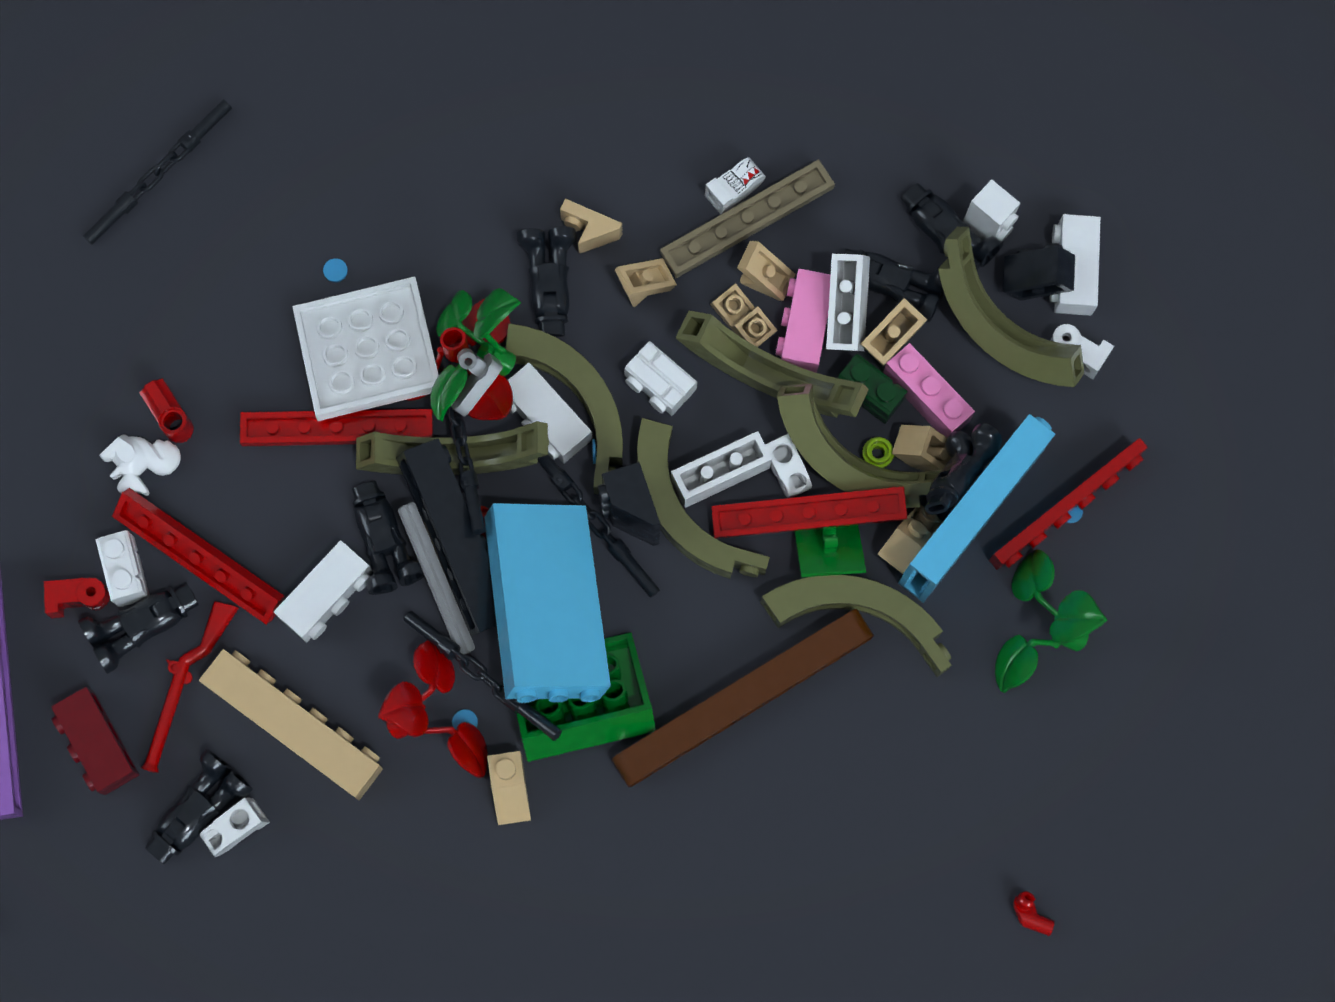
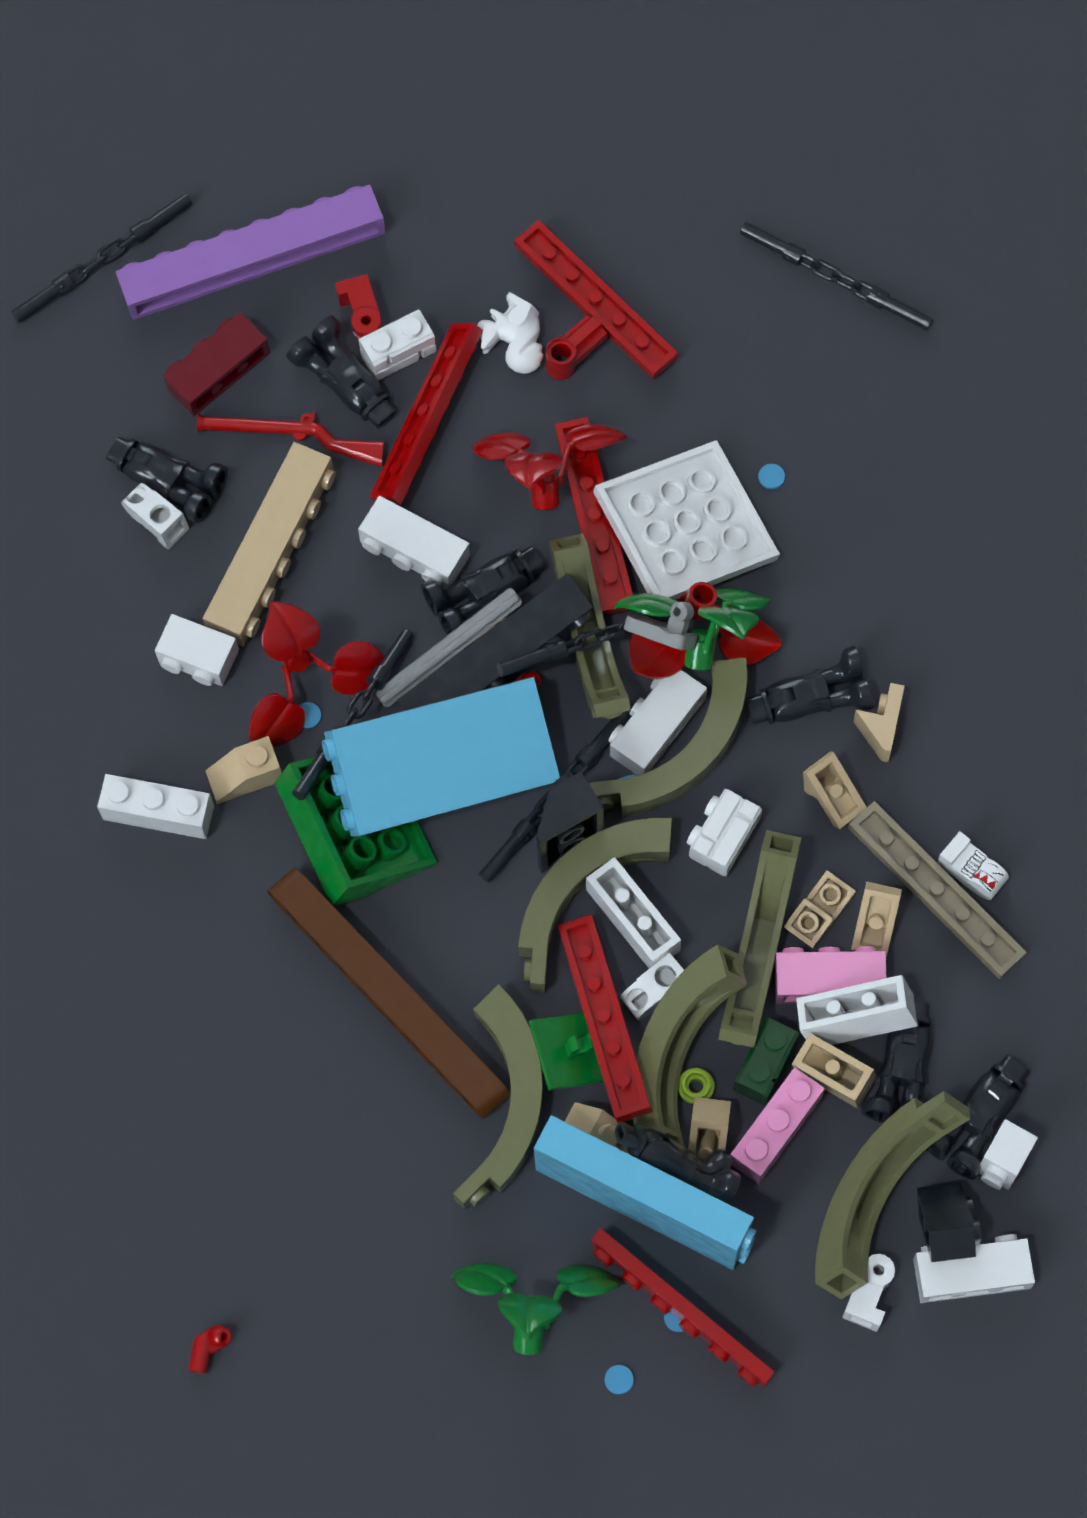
camera: 85 degrees right, 5 degrees down
none -> white brick [97,774,214,839]
none -> white brick [155,614,239,687]
none -> red plant [471,424,628,510]
none -> red plate [514,220,678,380]
none -> dark azure piece [604,1365,634,1395]

